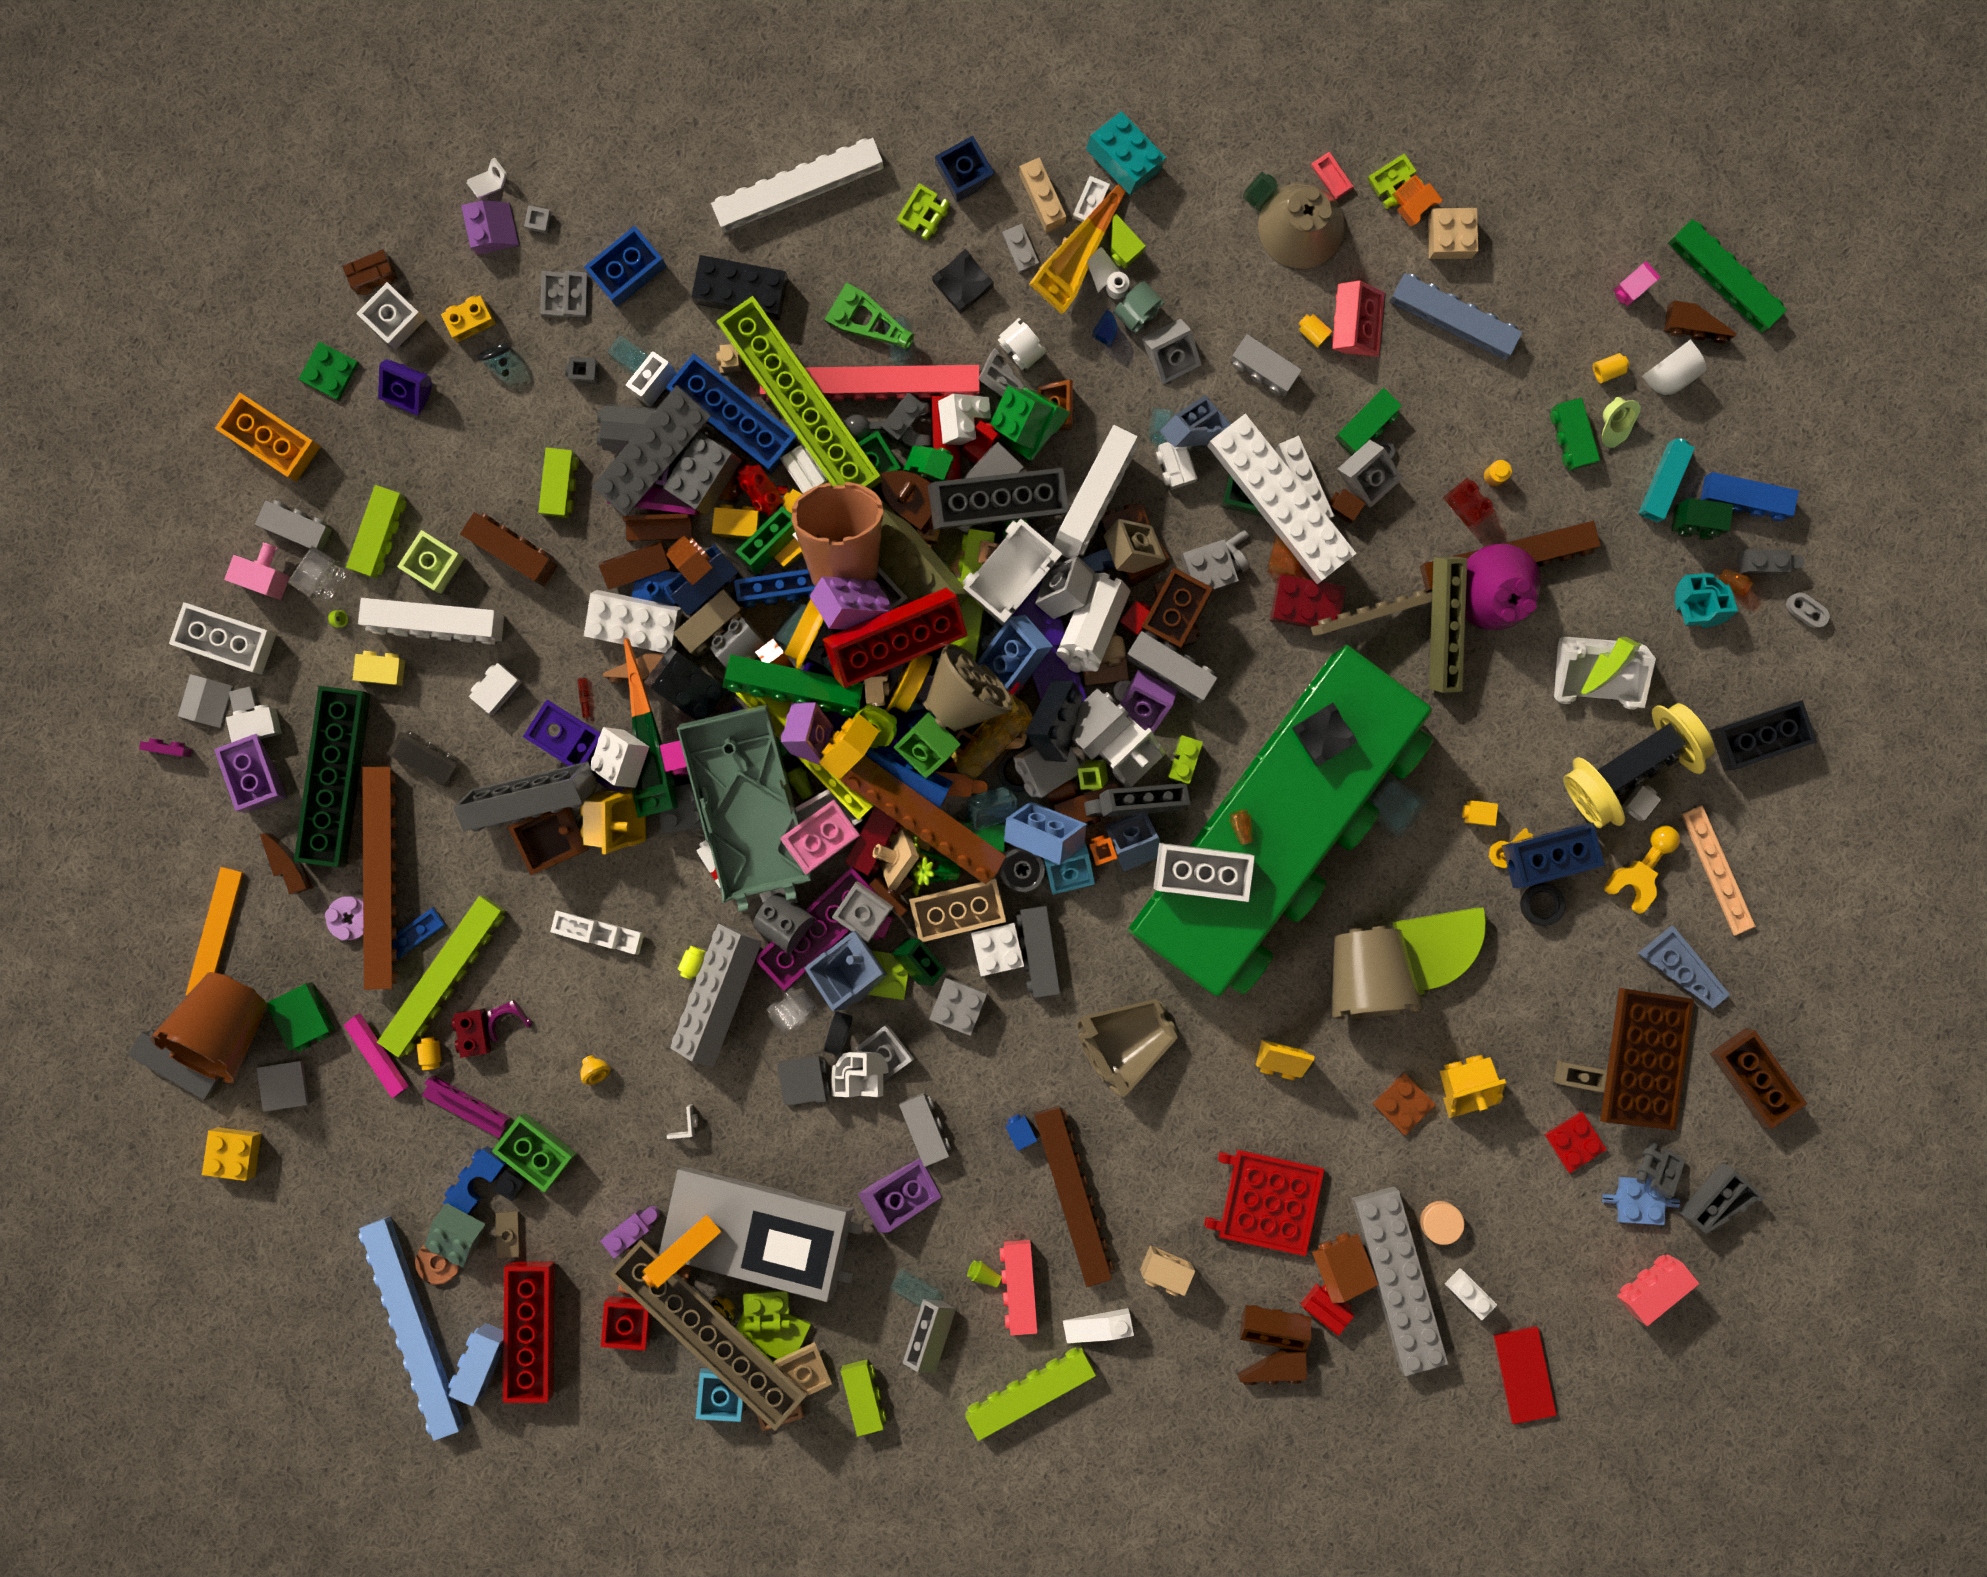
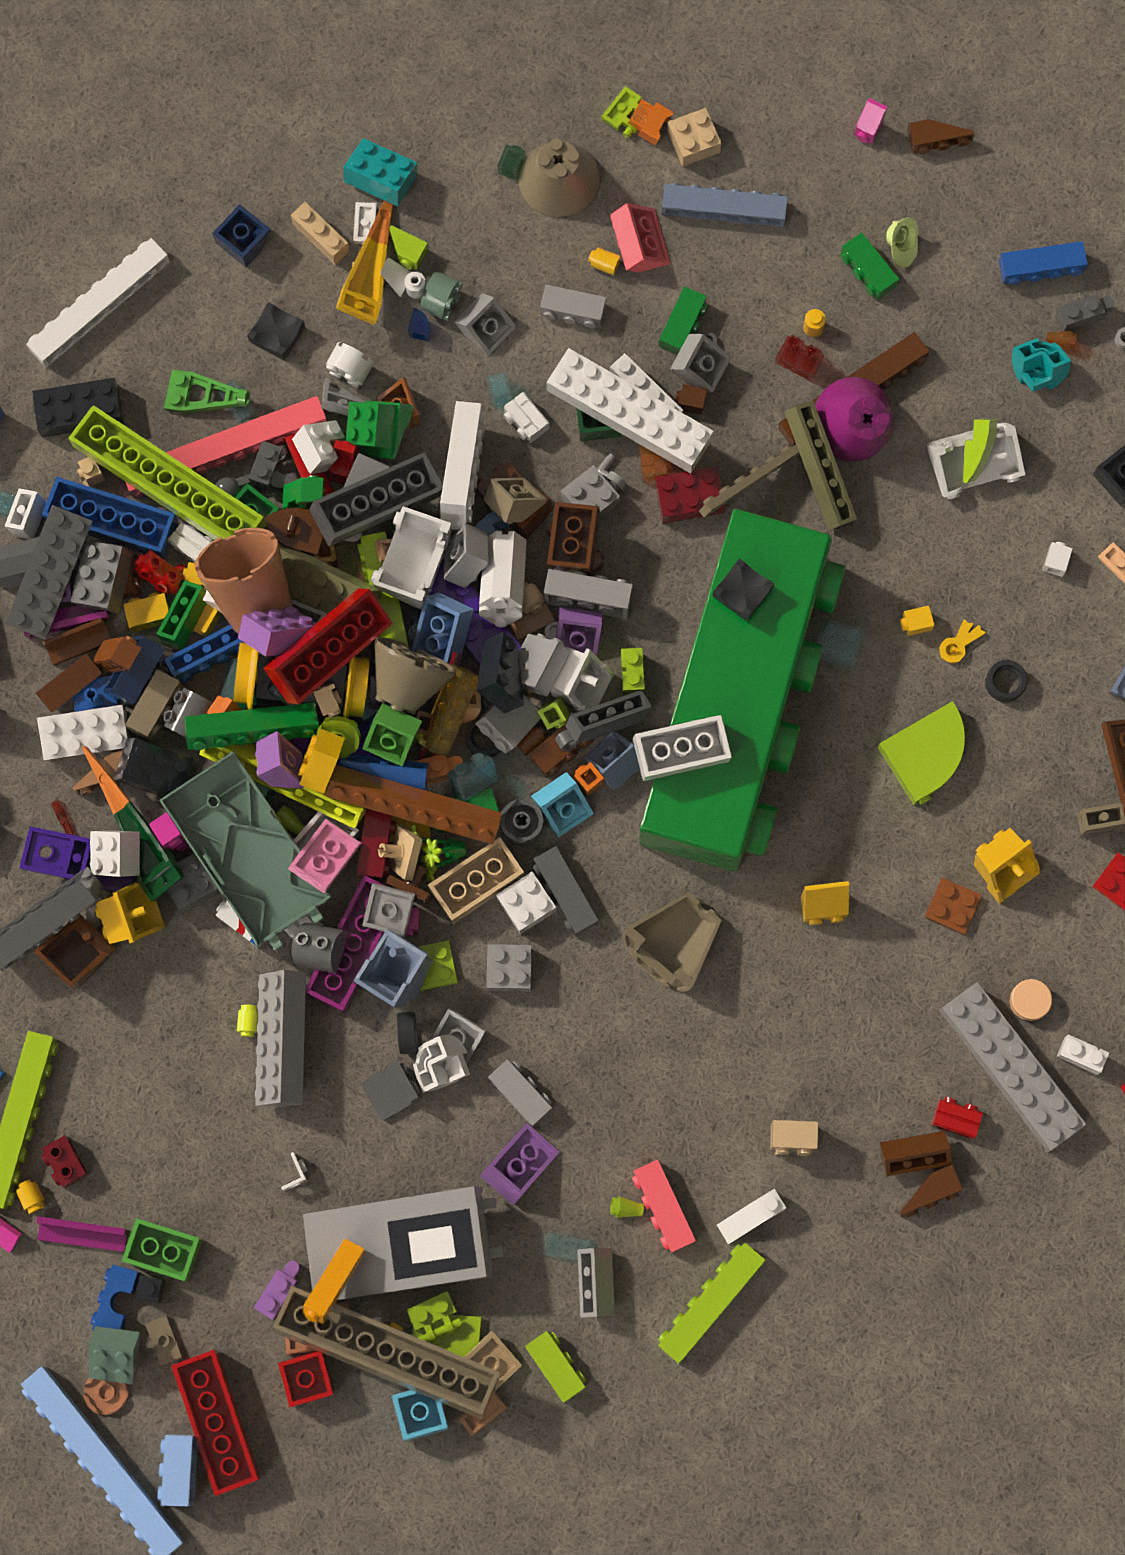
camera: 15 degrees left, 10 degrees down
magenta helmet [488,1000,532,1042] -> none
white slope [550,911,645,955] -> none
yellow brick [580,1055,611,1085] -> none
clear brick [767,987,819,1037] -> none
dark green brick [892,938,946,986] -> none
lime plate [896,183,951,241] -> none
light grey plate [1002,224,1039,273] -> none
medium blue brick [1004,801,1087,865] -> none
blue brick [1005,1114,1037,1151] -> none
reddish brown brick [1034,1106,1114,1288] -> none
red brick [1119,601,1151,637] -> none
sand blue wedge [1160,395,1231,448] -> none
red plate [1204,1149,1324,1256] -> none
clear orange cone [1228,809,1253,845] -> none
coral tile [1311,152,1354,200] -> none
dark orange brick [1312,1232,1379,1303] -> none
dark tan cone [1332,926,1423,1019] -> none
dark blue brick [1502,823,1605,888] -> none
light yellow brick [1563,703,1715,828] -> none
yellow brick [1593,353,1629,383] -> none
yellow piece [1604,826,1680,914] -> none
teal brick [1638,438,1695,523] -> none
white brick [1642,339,1706,395] -> none
green brick [1668,218,1787,333] -> none
dark green brick [1671,498,1733,540] -> none

